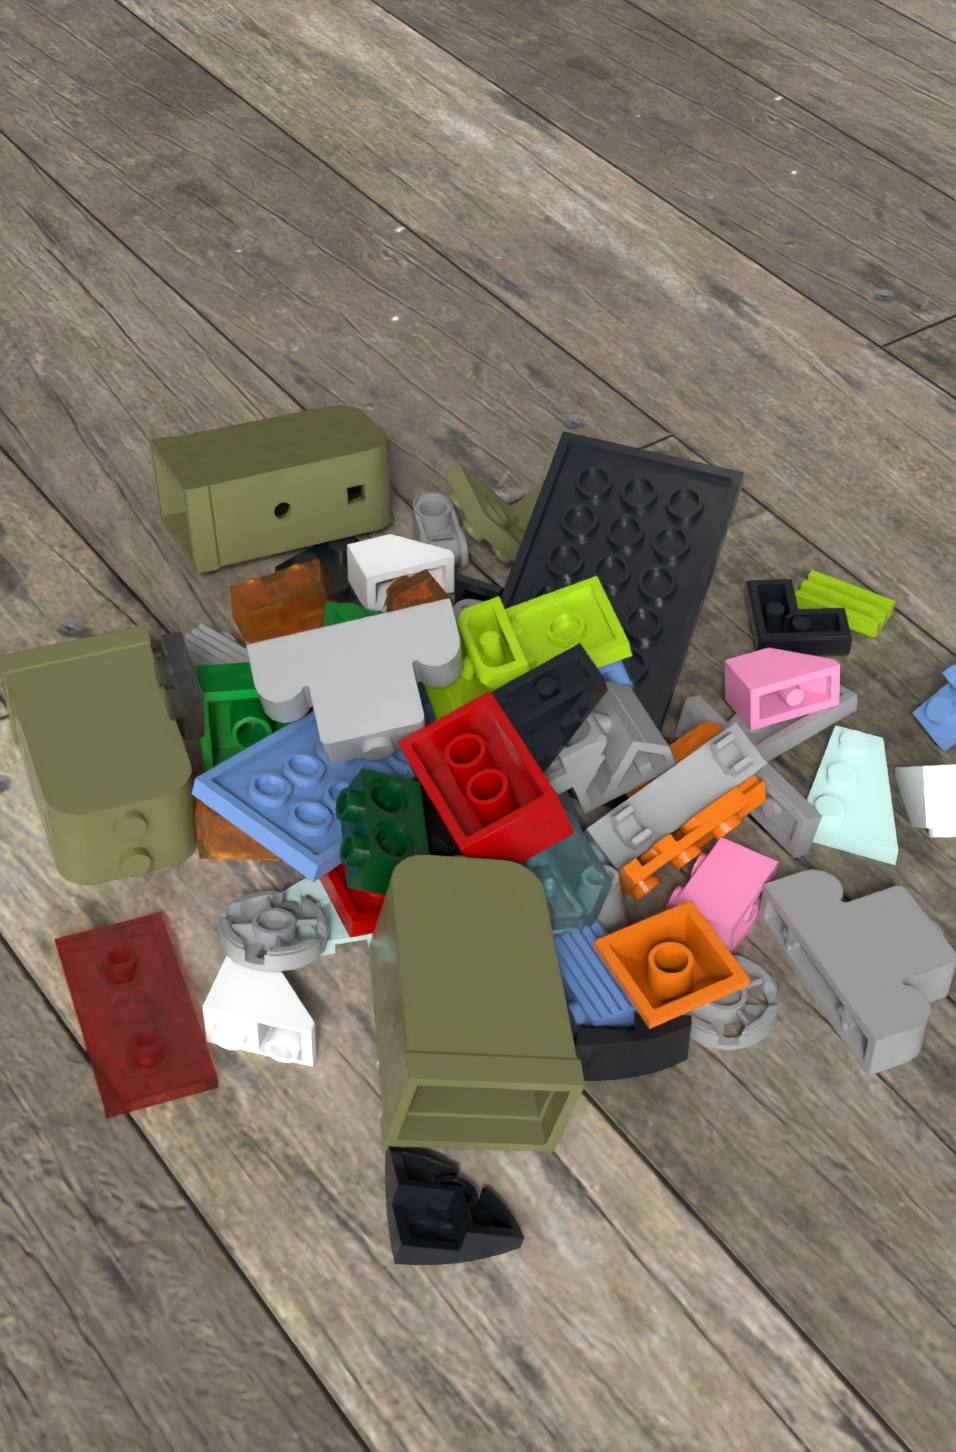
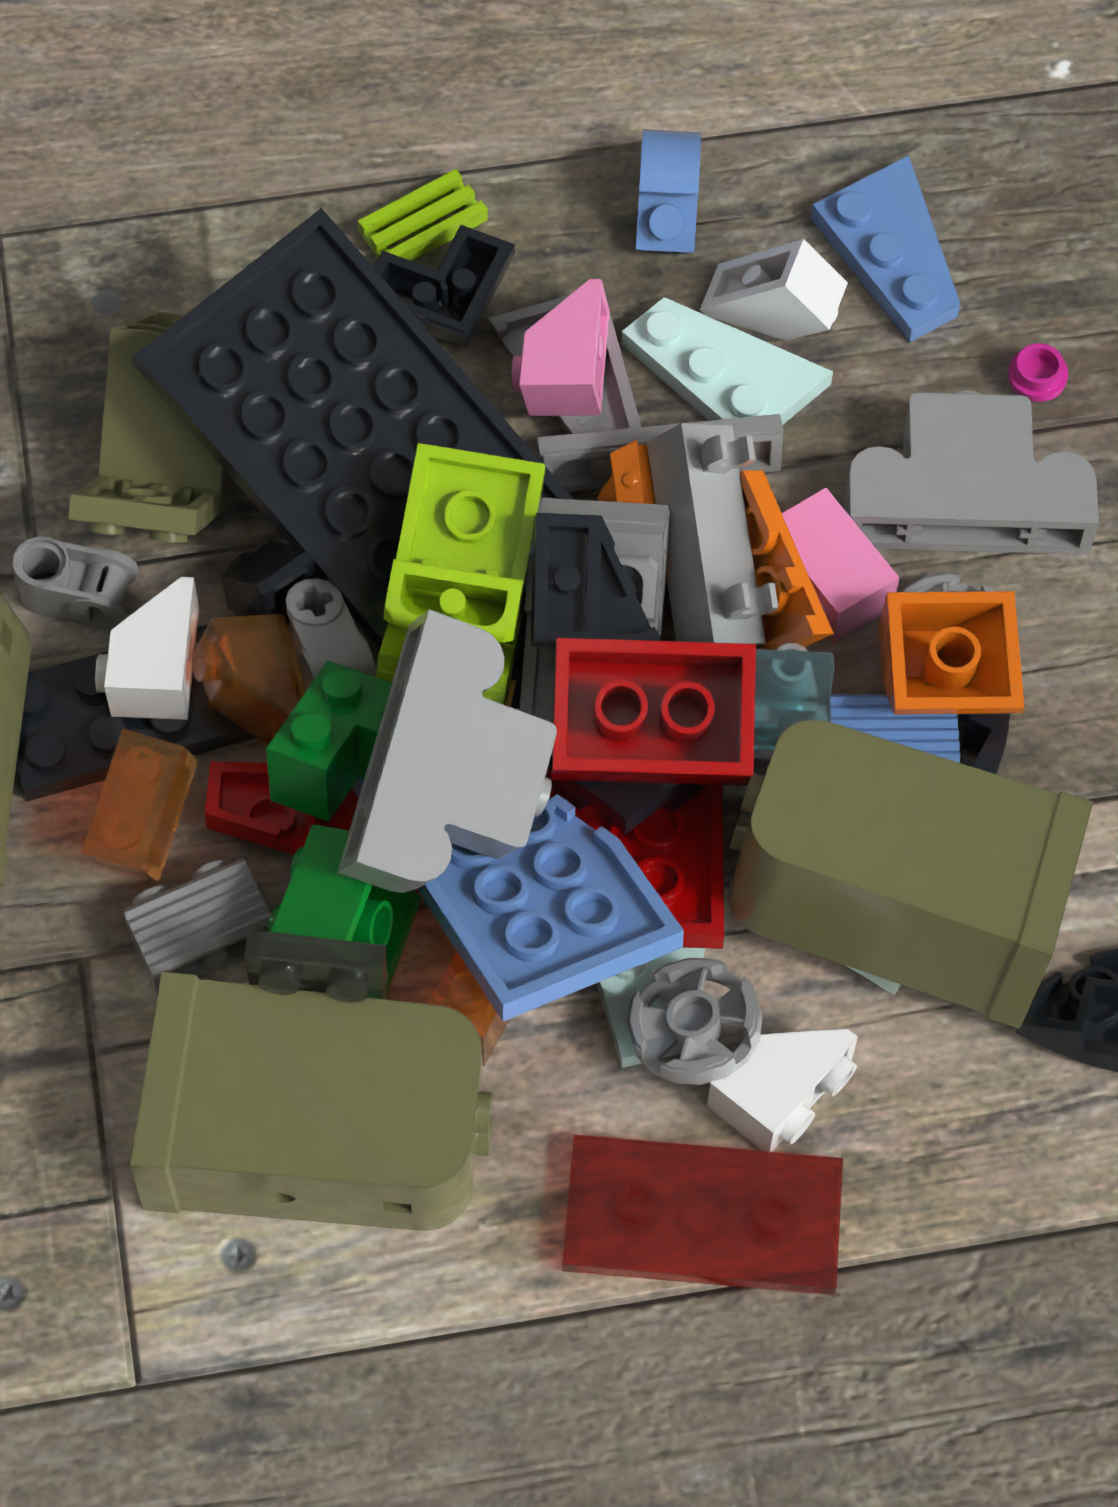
camera: 65 degrees left, 20 degrees up
dark green brick [335,768,430,895] -> none

